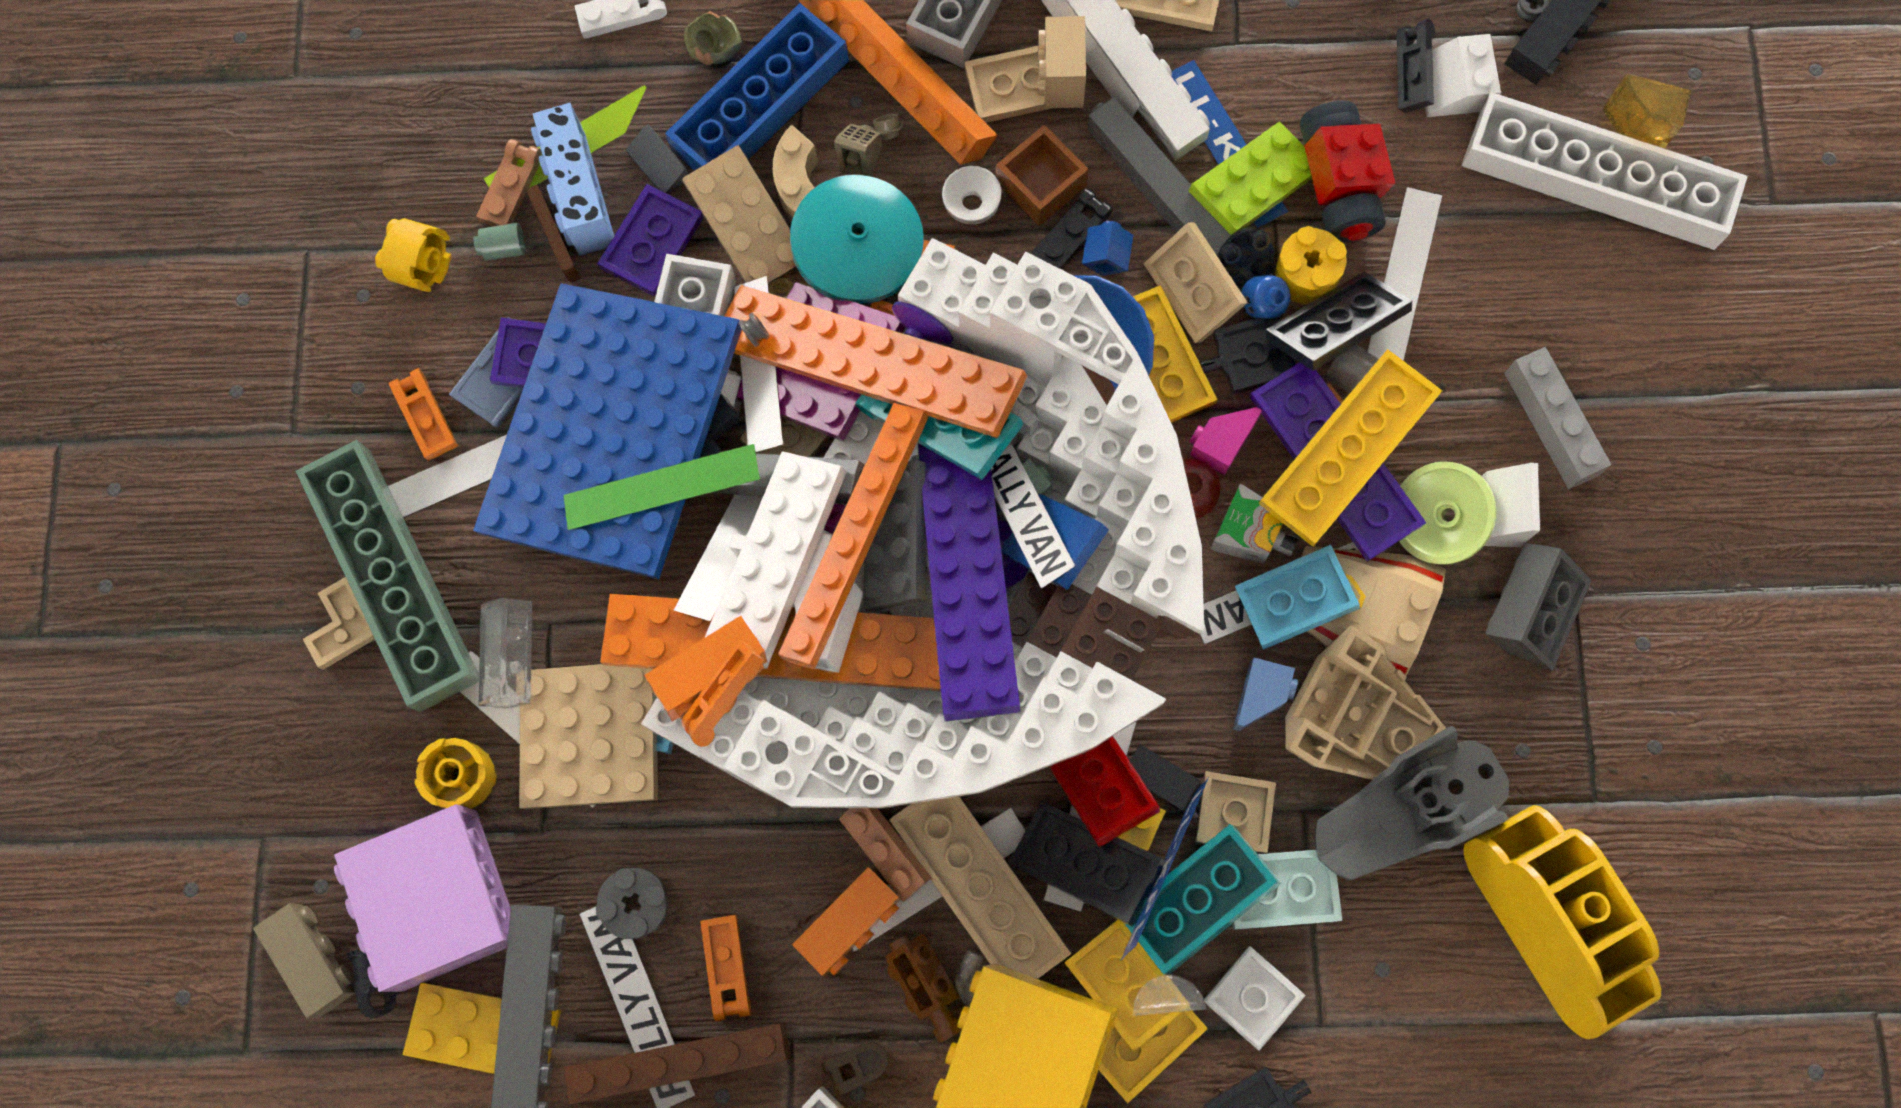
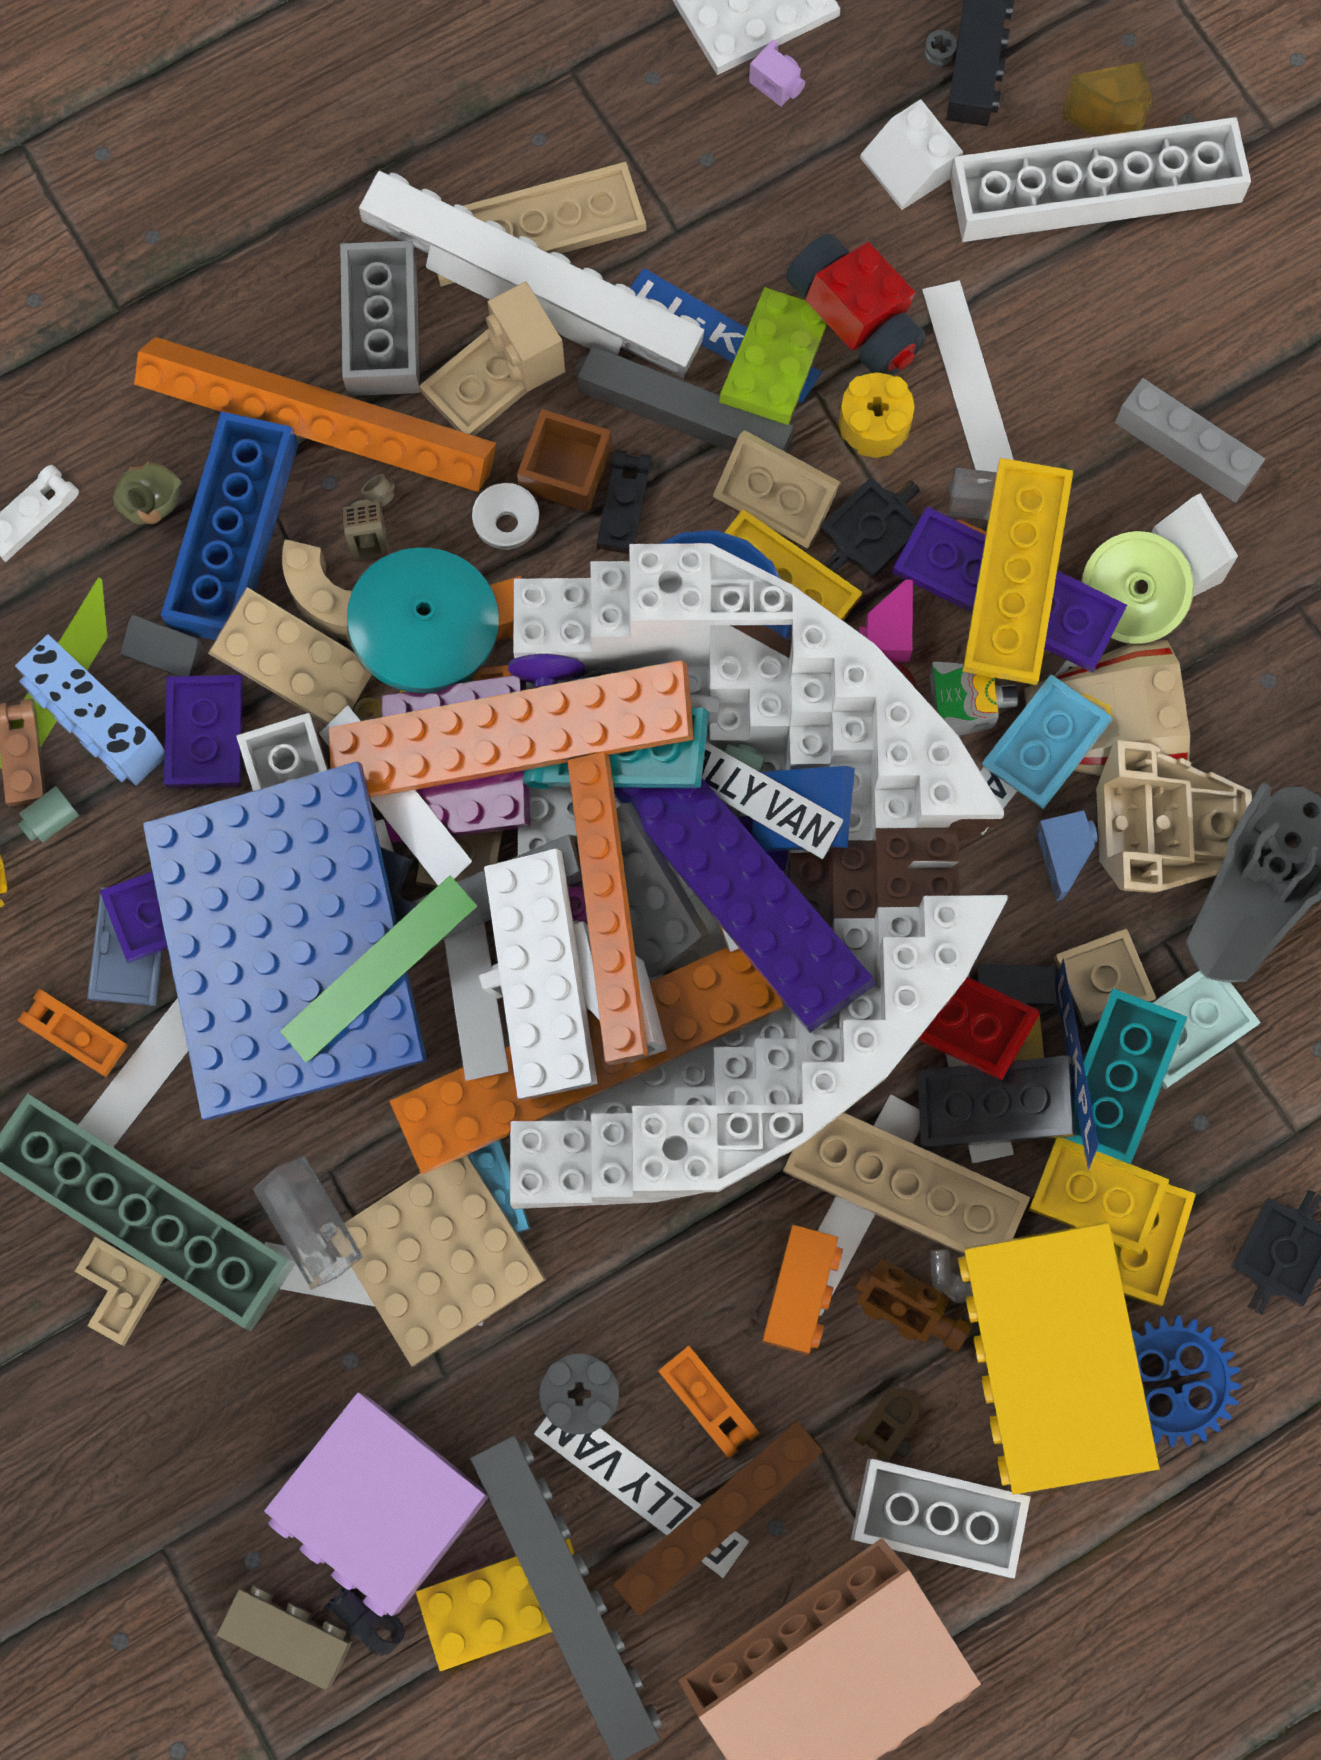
camera: 35 degrees left, 0 degrees up
yellow brick [415,738,497,809] -> none
reddish brown tile [527,184,582,283] -> none
orange brick [644,616,768,721] -> none
orange plate [681,640,764,747] -> none
dark grey bush [738,312,770,347] -> none
nougat plate [839,808,932,902] -> none
blue brick [1082,221,1134,276] -> none
clear plate [1133,975,1206,1016] -> none
white tile [1203,946,1306,1051] -> none
black dish [1217,228,1276,292] -> none
blue head [1241,275,1291,319] -> none
black plate [1266,271,1413,371] -> none
black plate [1397,18,1435,113] -> none
dark grey slope [1485,543,1592,671] -> none

